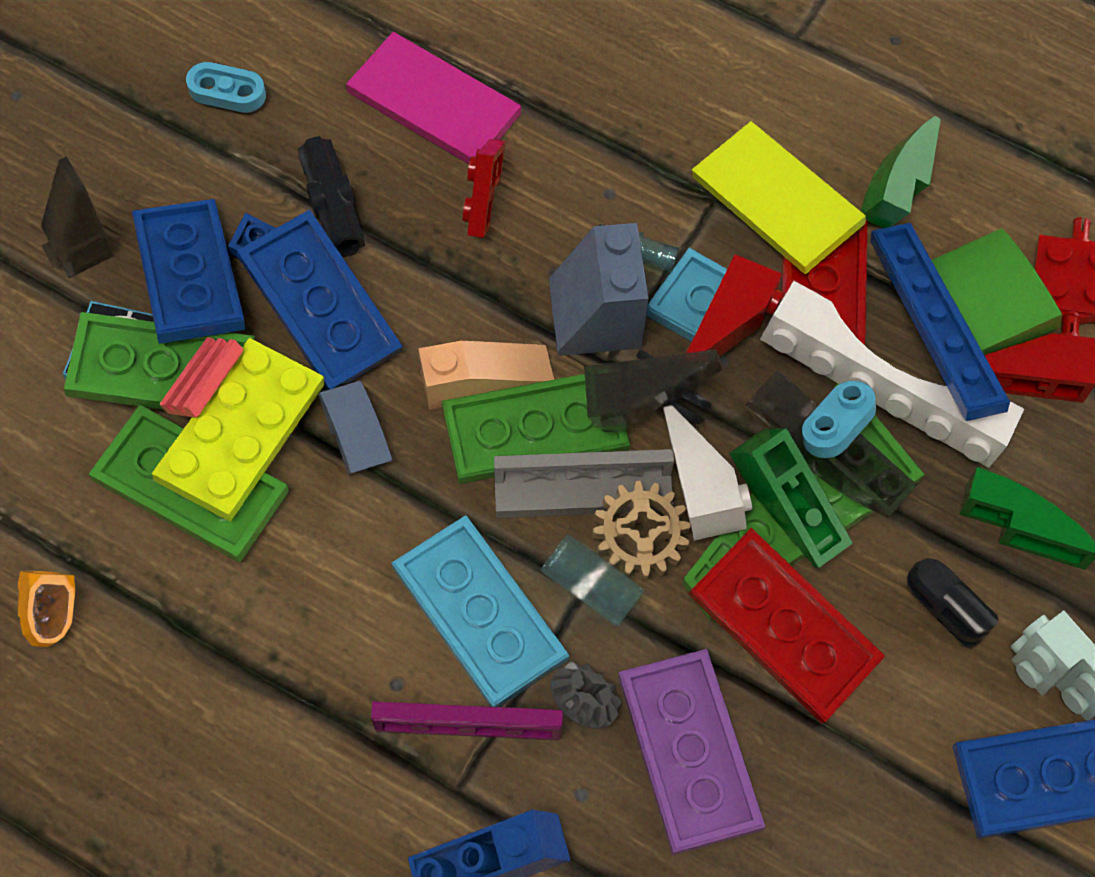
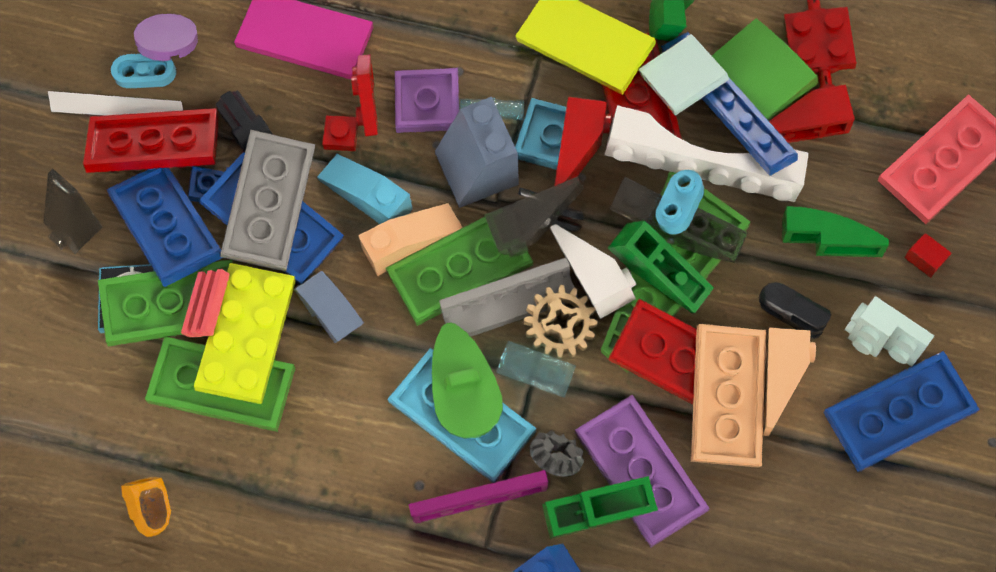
camera: 10 degrees left, 5 degrees up
none -> white sticker [48,91,183,116]
none -> red plate [83,108,219,173]
none -> medium lavender tile [134,14,198,61]
none -> light grey tile [221,130,315,271]
none -> medium azure slope [317,154,413,224]
none -> red plate [322,115,358,151]
none -> medium lavender tile [395,68,459,133]
none -> bright green shield [432,323,503,439]
none -> green slope [542,476,658,539]
none -> light aqua tile [639,34,729,116]
none -> light nougat tile [691,324,766,468]
none -> light nougat slope [763,328,816,436]

